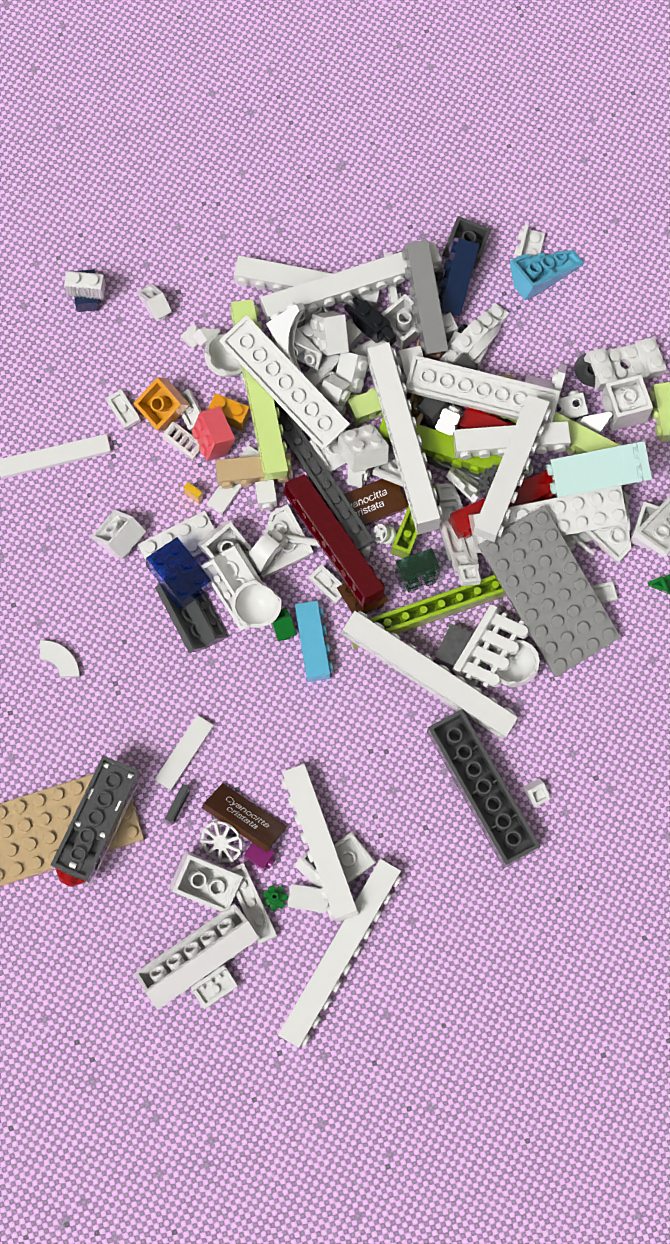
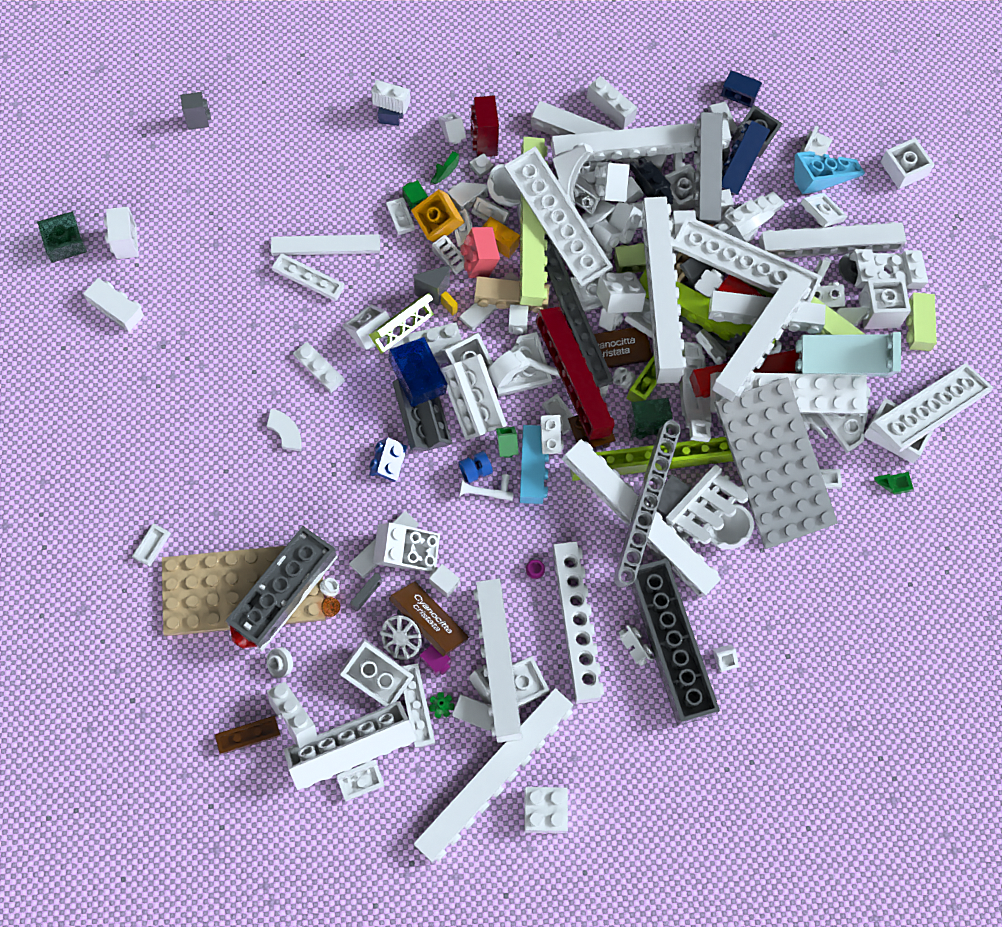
camera: 10 degrees right, 5 degrees down
white slope [193,328,220,347] -> none
white cylinder [231,579,282,628] -> none
none -> reddish brown plate [214,715,281,755]
none -> white plate [266,647,293,678]
none -> white arch [267,681,318,749]
none -> white plate [272,253,345,301]
none -> white plate [293,342,345,393]
none -> white plate [320,578,339,597]
none -> clear orange plate [321,597,340,617]
none -> fence [369,293,434,353]
none -> bracket [369,437,407,482]
none -> white slope [373,522,440,572]
none -> green brick [402,180,428,210]
none -> dark grey slope [413,265,450,306]
none -> white brick [429,564,460,598]
none -> green slope [431,151,459,184]
none -> white slope [447,182,488,212]
none -> blue wheel [458,451,493,484]
none -> white piece [459,474,514,501]
none -> dark red brick [470,95,499,157]
none -> white plate [471,196,510,225]
none -> white brick [524,787,568,834]
none -> magenta plate [526,560,545,579]
none -> white bracket [541,415,564,454]
none -> white brick [553,542,604,704]
none -> white brick [587,76,638,130]
none -> light grey beam [613,420,680,588]
none -> white hinge [619,625,654,667]
none -> white plate [709,101,737,134]
none -> dark blue brick [720,70,763,108]
none -> white brick [758,222,907,258]
none -> white plate [801,193,848,227]
none -> white brick [880,138,935,189]

